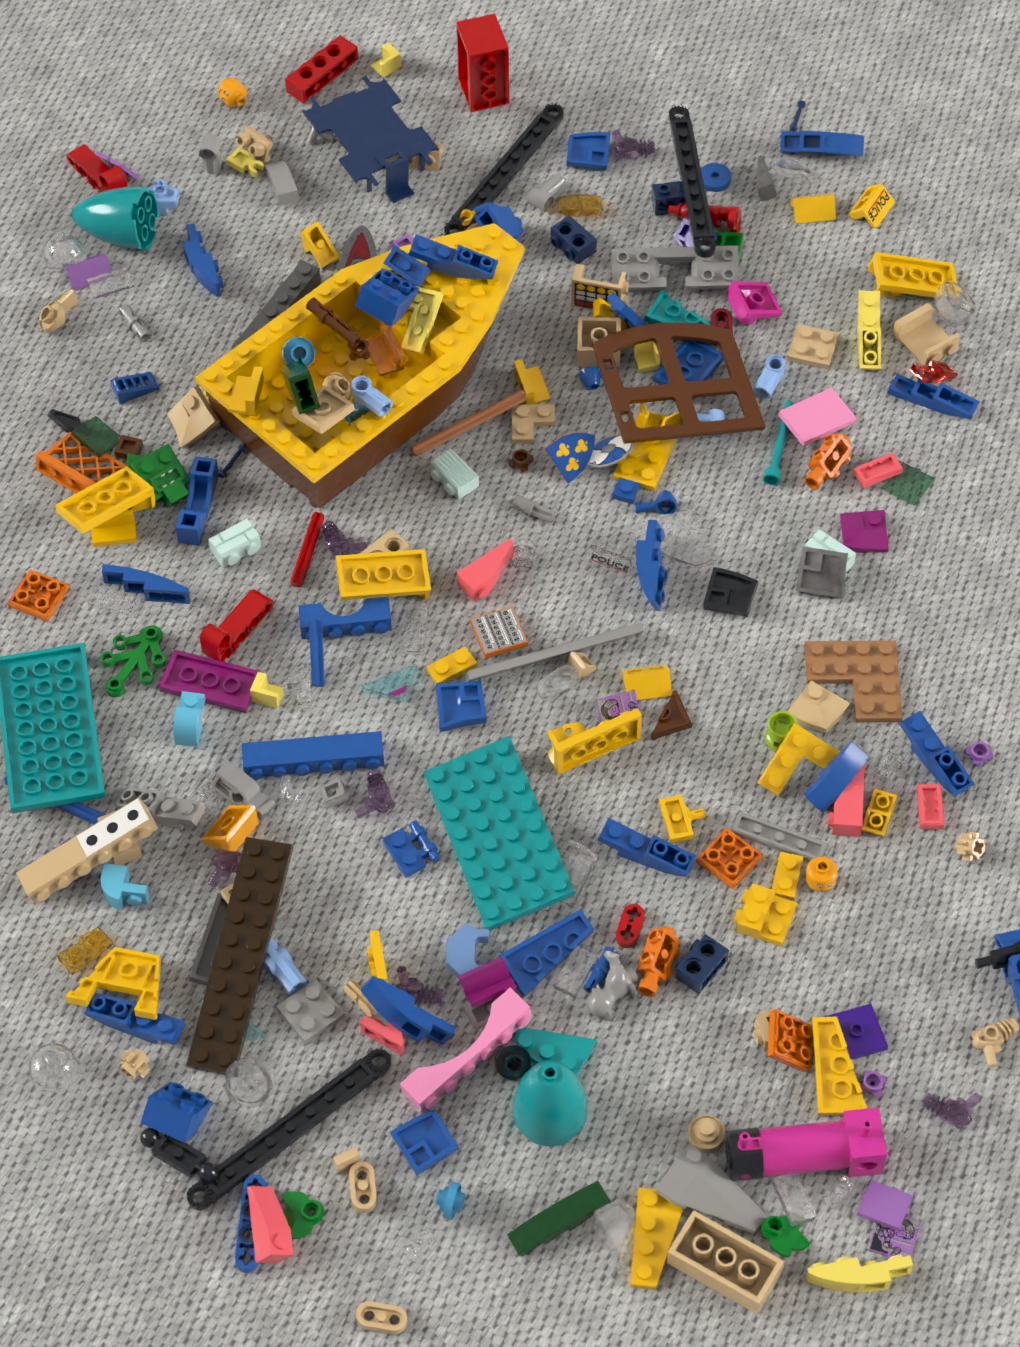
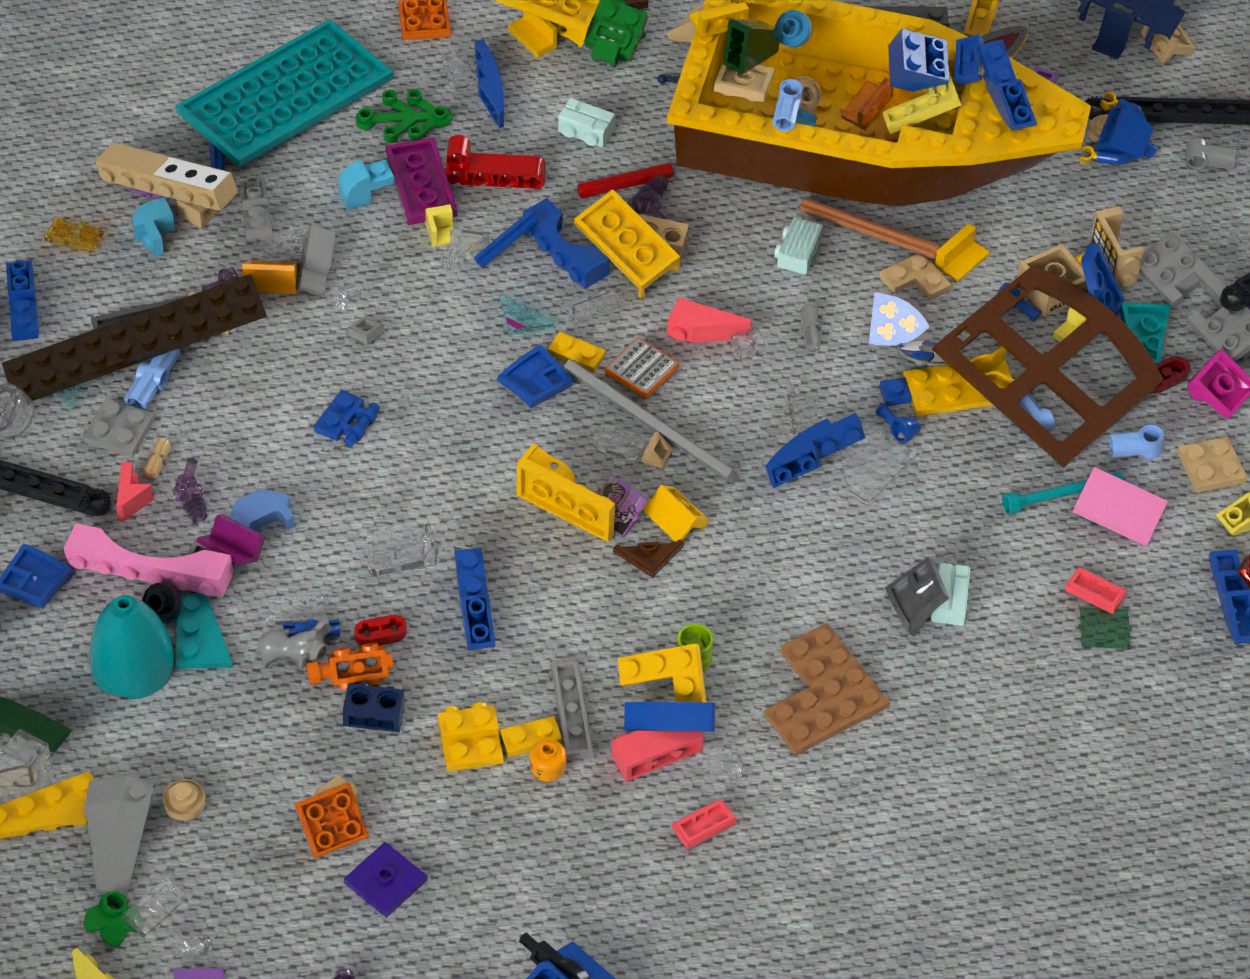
camera: 55 degrees right, 5 degrees down
yellow wing [66,947,161,1020] -> none
blue arch [175,456,219,546] -> none
blue brick [242,731,384,780] -> none
reddish brown pin [306,297,362,347] -> none
reddish brown plate [347,339,371,361] -> none
clear purple piece [355,770,395,819] -> none
blue slope [361,976,456,1045] -> none
yellow plate [366,930,388,983] -> none
teal plate [424,735,576,931] -> none
blue wing [498,909,594,998] -> none
reddish brown plate [508,449,534,472] -> none
dark blue brick [550,215,597,264] -> none
clear yellow slope [557,194,603,217] -> none
blue plate [653,340,724,385] -> none
yellow plate [659,794,705,844] -> none
tan brick [667,1210,784,1314] -> none
orange tile [696,827,763,889] -> none
black plate [703,567,758,617] -> none
dark pink piece [725,1107,888,1181] -> none
tan plate [787,680,850,733] -> none
orange brick [804,433,853,490] -> none
yellow wing [812,1017,867,1116] -> none
magenta plate [840,510,889,553] -> none
medium lavender plate [860,1070,887,1098] -> none
yellow slope [862,789,897,837] -> none
blue slope [899,711,975,796] -> none
tan gear [956,832,985,861] -> none
medium lavender plate [966,742,994,766] -> none

